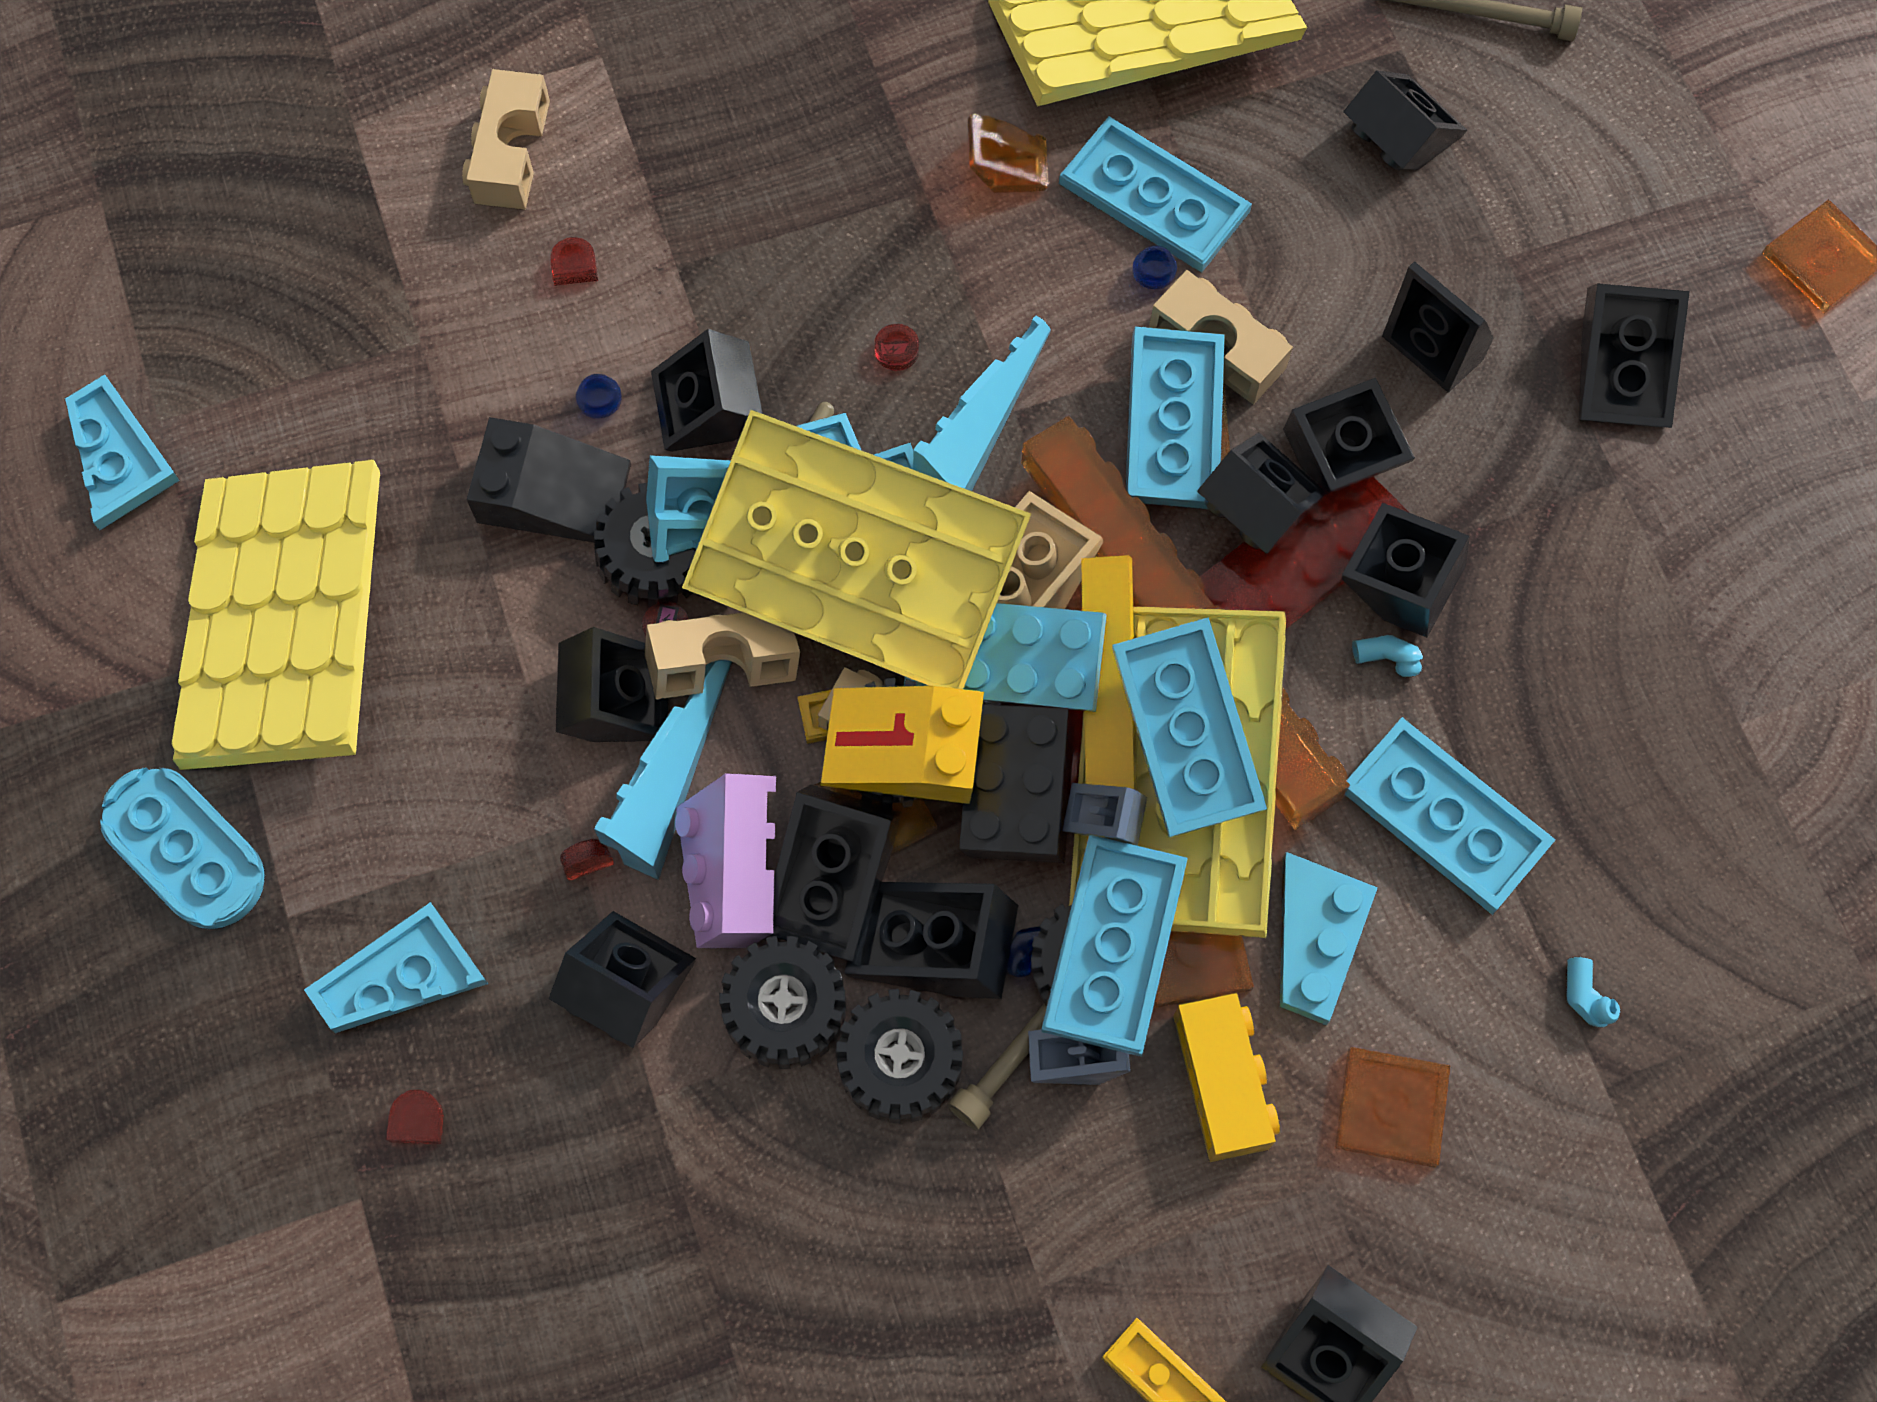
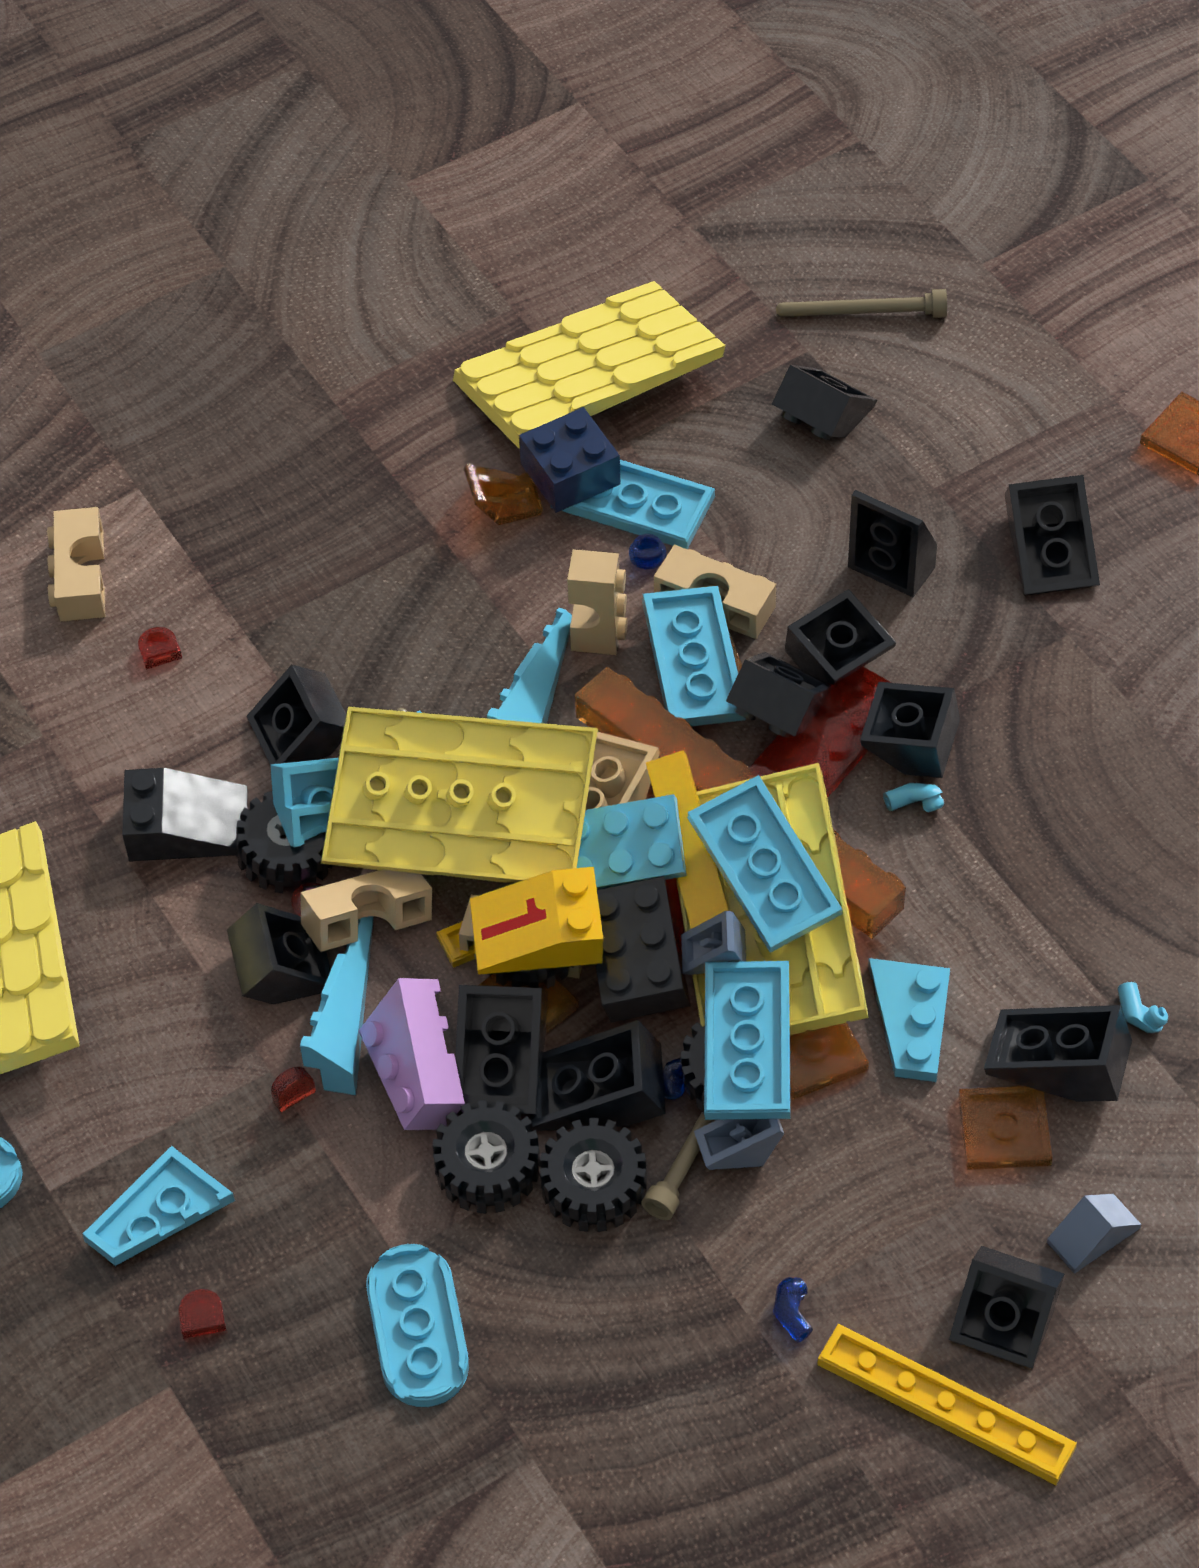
camera: 10 degrees left, 15 degrees down
black slope [549,911,696,1048] -> none
clear blue plate [576,374,622,418] -> none
clear red tile [875,324,919,371] -> none
yellow brick [1173,993,1280,1162] -> none
medium azure plate [1340,717,1555,915] -> none
none -> medium azure tile [366,1244,469,1407]
none -> dark blue brick [519,407,621,513]
none -> tan arch [567,549,628,655]
none -> clear blue arm [773,1277,813,1343]
none -> black slope [984,1005,1132,1102]
none -> sand blue slope [1047,1194,1141,1274]

